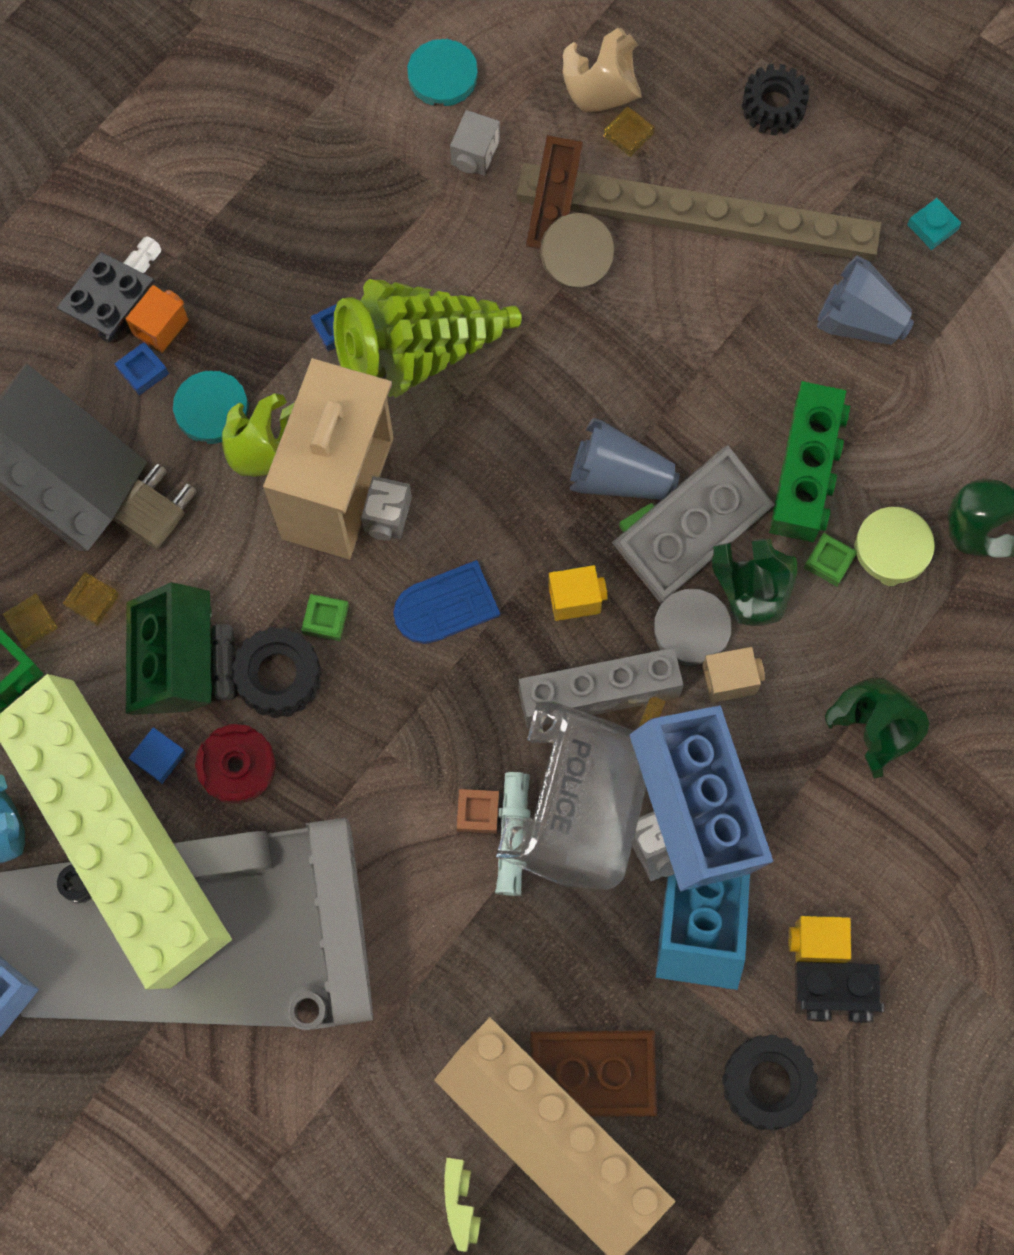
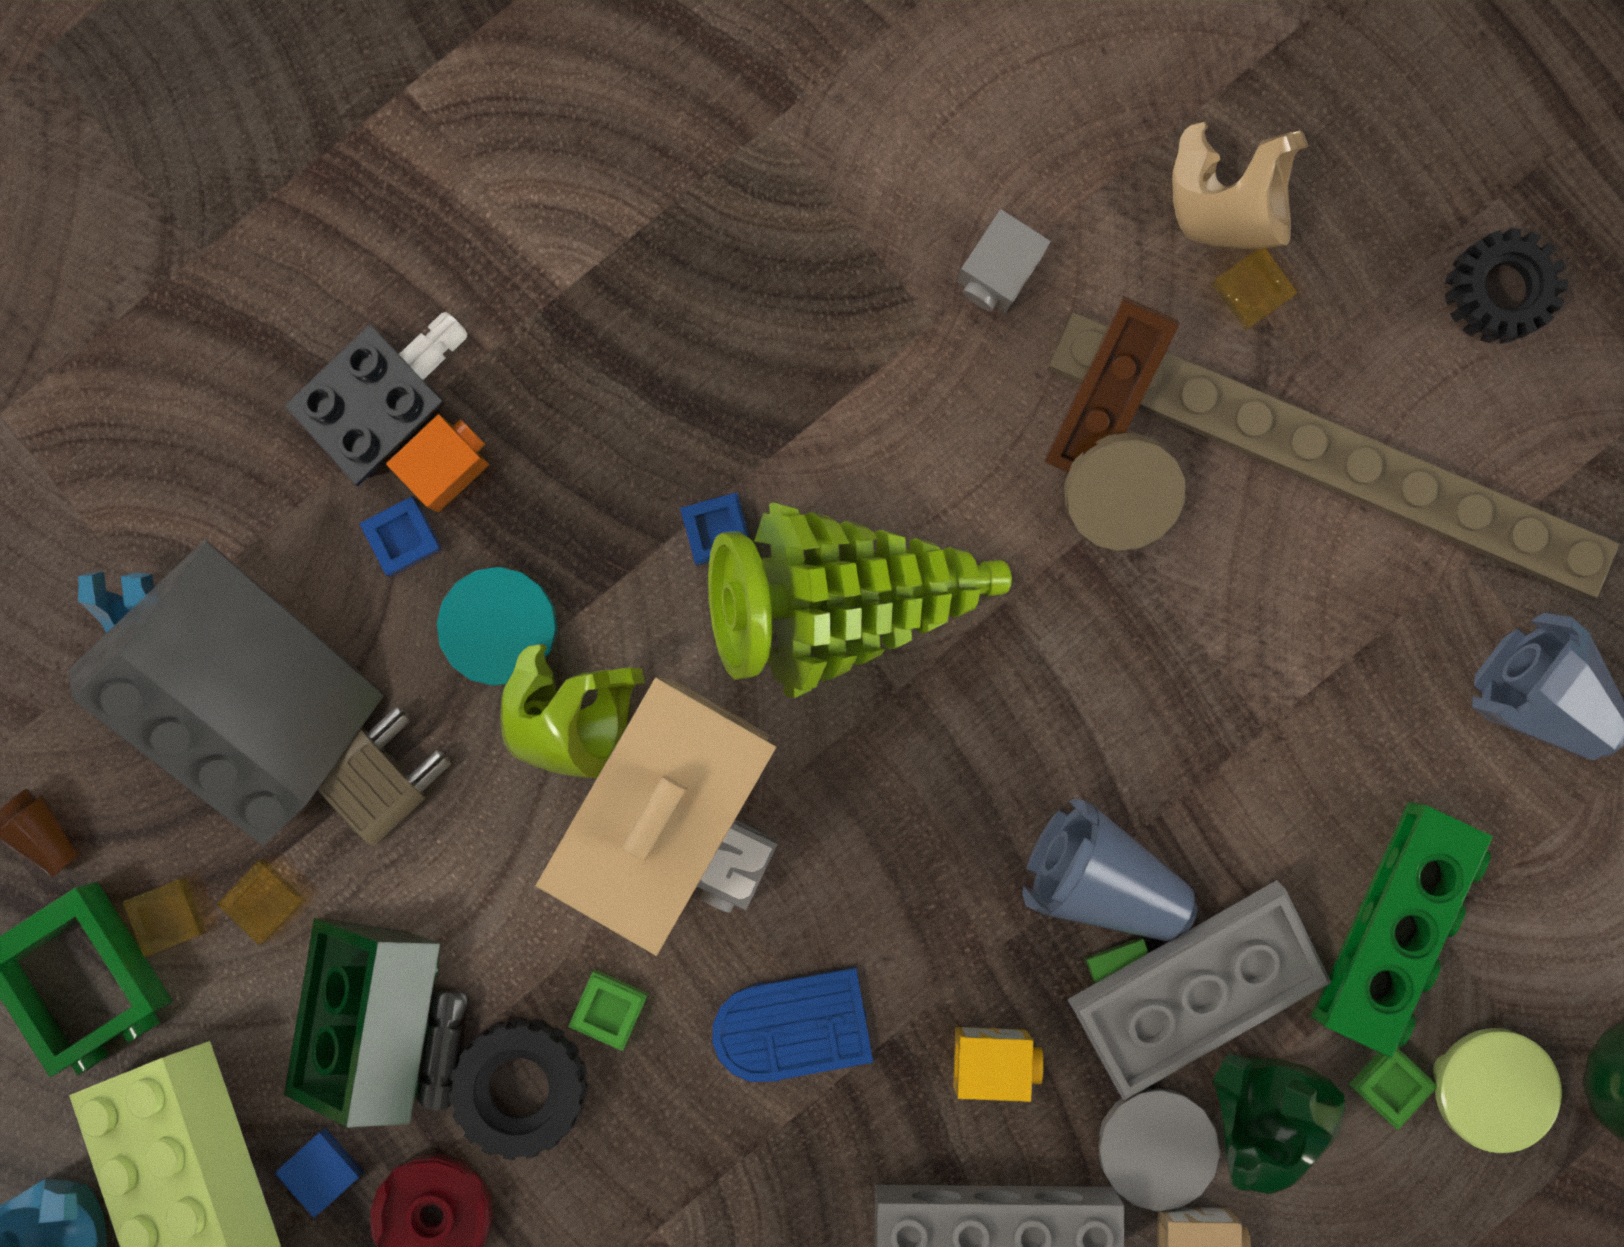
camera: 10 degrees right, 15 degrees up
teal tile [407,39,478,106] -> none

